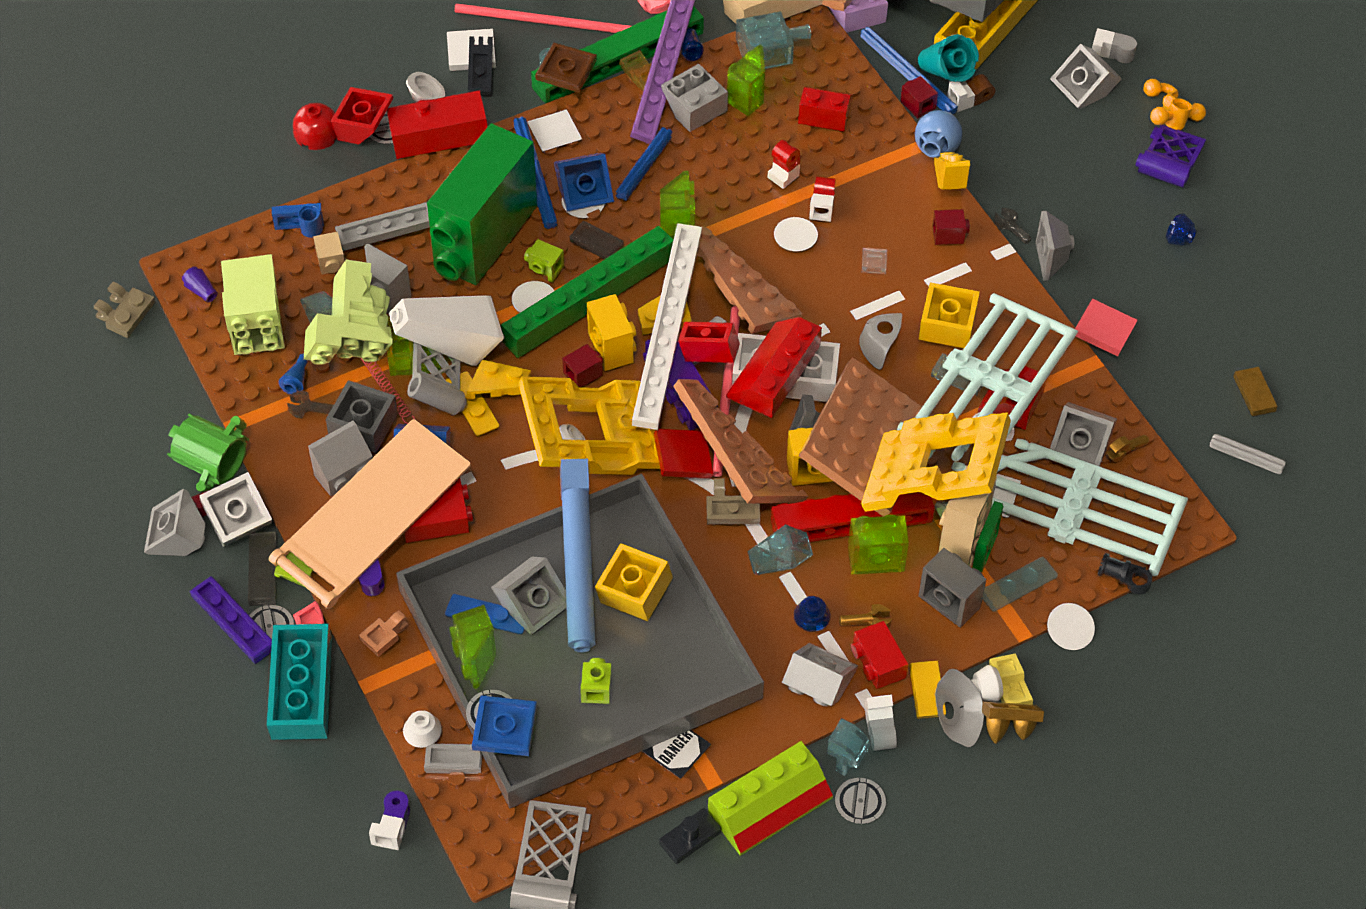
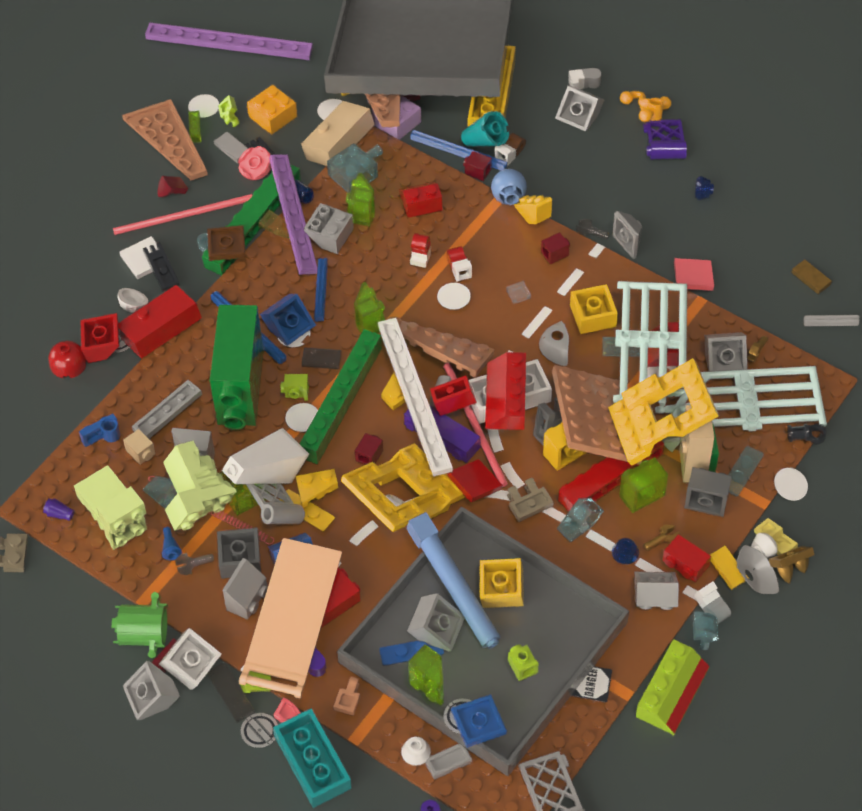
camera: 25 degrees left, 0 degrees up
dark purple tile [190,576,272,664] -> none
white sticker [527,110,582,151] -> none
yellow brick [587,294,636,371] -> none
black tile [659,808,722,865] -> none
nougat wing [673,379,808,504] -> none
light grey sticker [835,778,886,824] -> none

